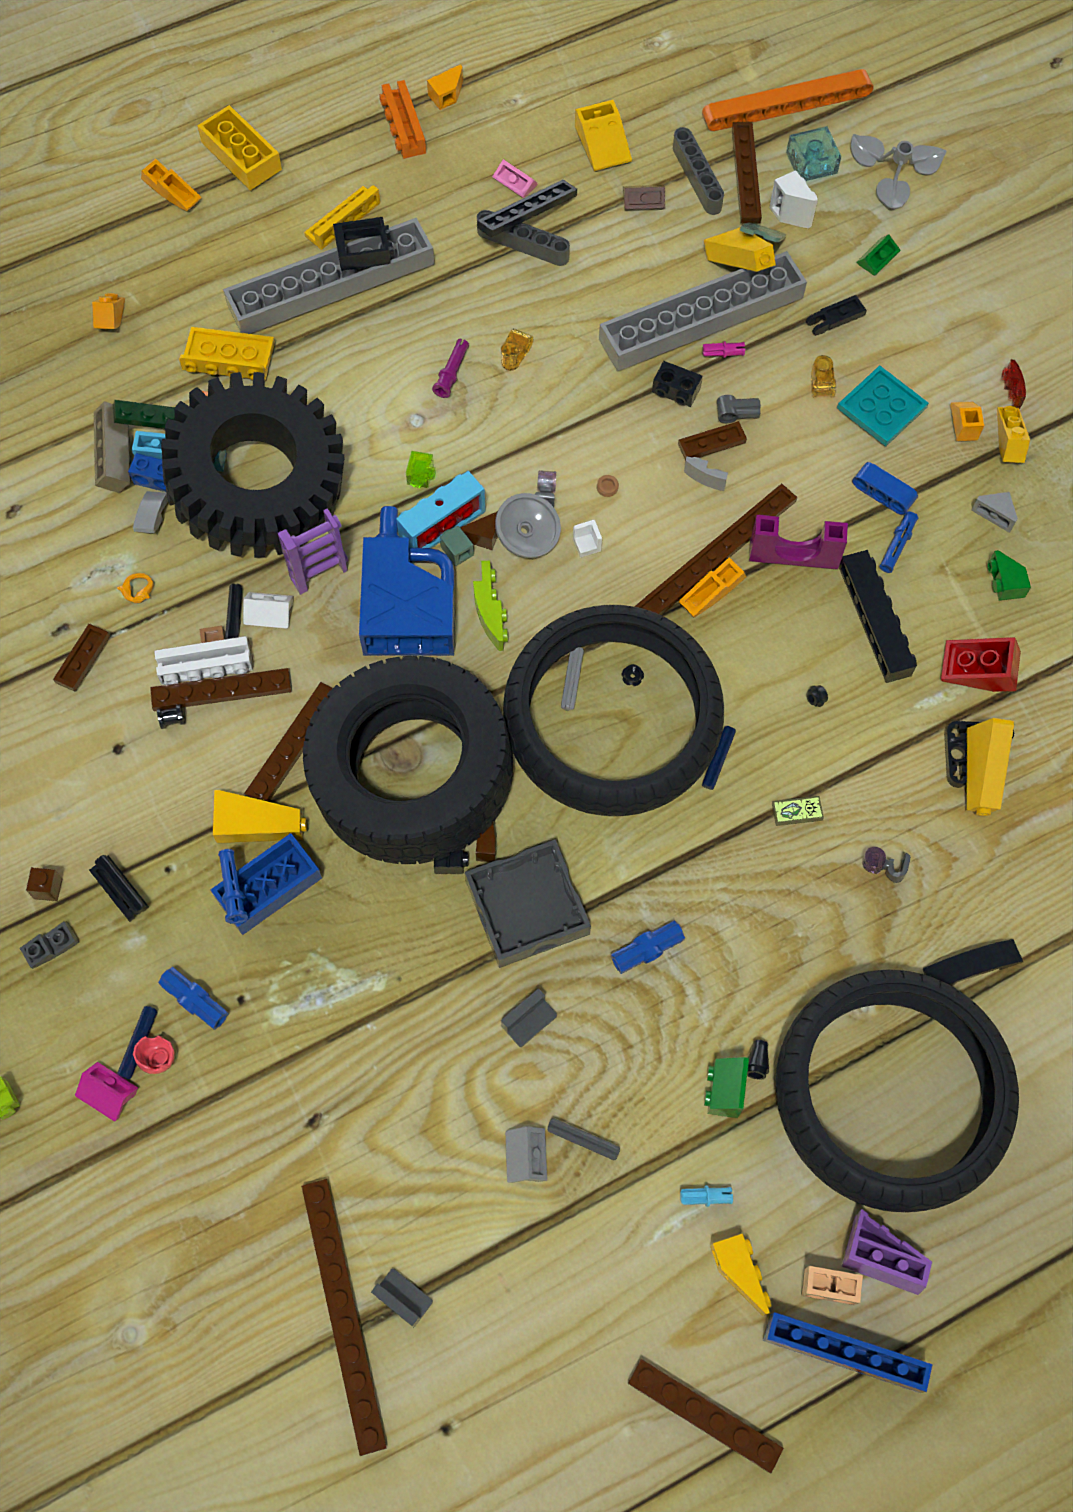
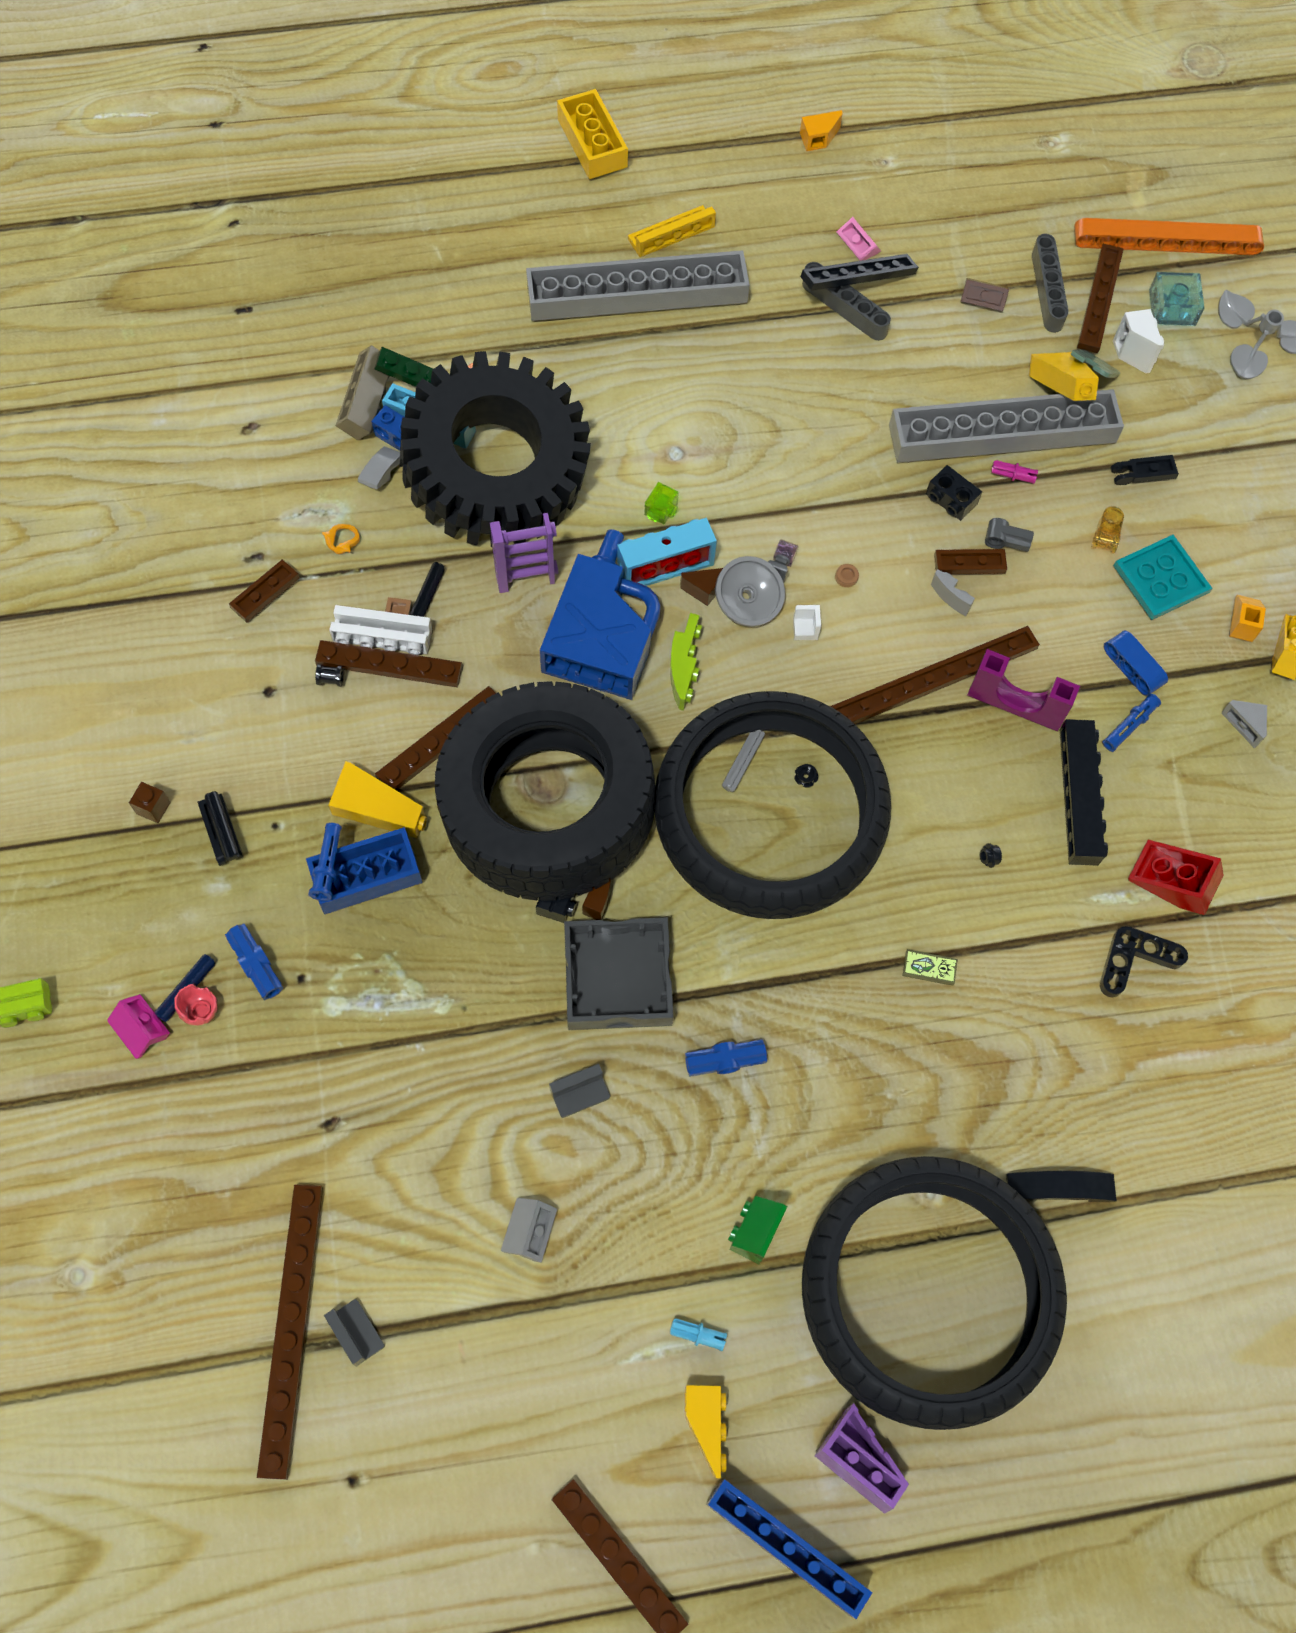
camera: 15 degrees right, 0 degrees up
dark grey slope [20,921,79,969] -> none
light orange slope [92,293,125,329] -> none
light orange slope [141,159,201,211] -> none
yellow bracket [179,327,275,380] -> none
white panel [243,592,293,628] -> none
black window [333,217,394,271] -> none
orange brick [379,80,426,159] -> none
magenta pin [432,338,469,398] -> none
sand green brick [440,526,474,567] -> none
clear yellow piece [501,328,533,371] -> none
dark grey axle [547,1118,620,1160] -> none
yellow slope [575,100,632,171] -> none
light orange slope [679,557,746,618] -> none
dark blue axle [702,726,736,790] -> none
black cone [747,1040,769,1080] -> none
light nougat brick [802,1266,863,1305] -> none
green slope [856,234,901,276] -> none
leg [862,847,911,883] -> none
yellow slope [967,718,1014,816] -> none
green slope [987,550,1031,601] -> none

